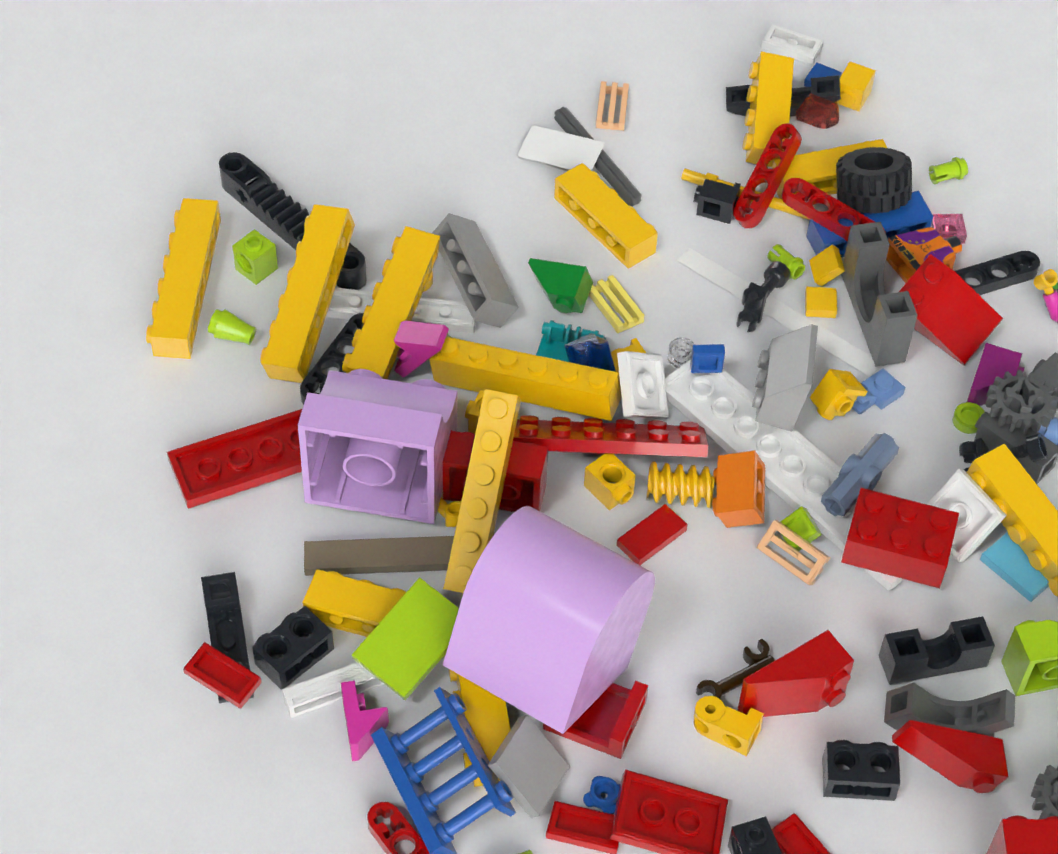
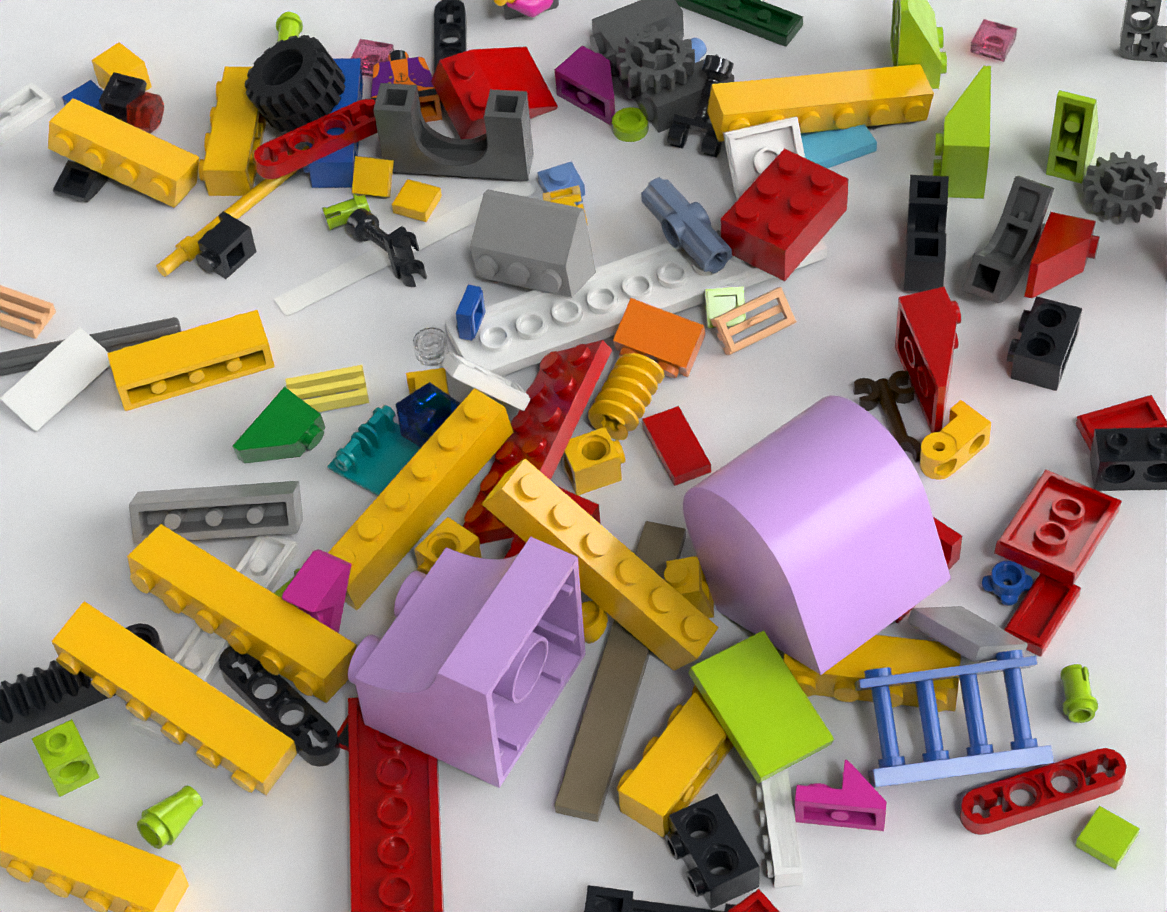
camera: 65 degrees left, 0 degrees up
red beam [733,123,802,228] -> none

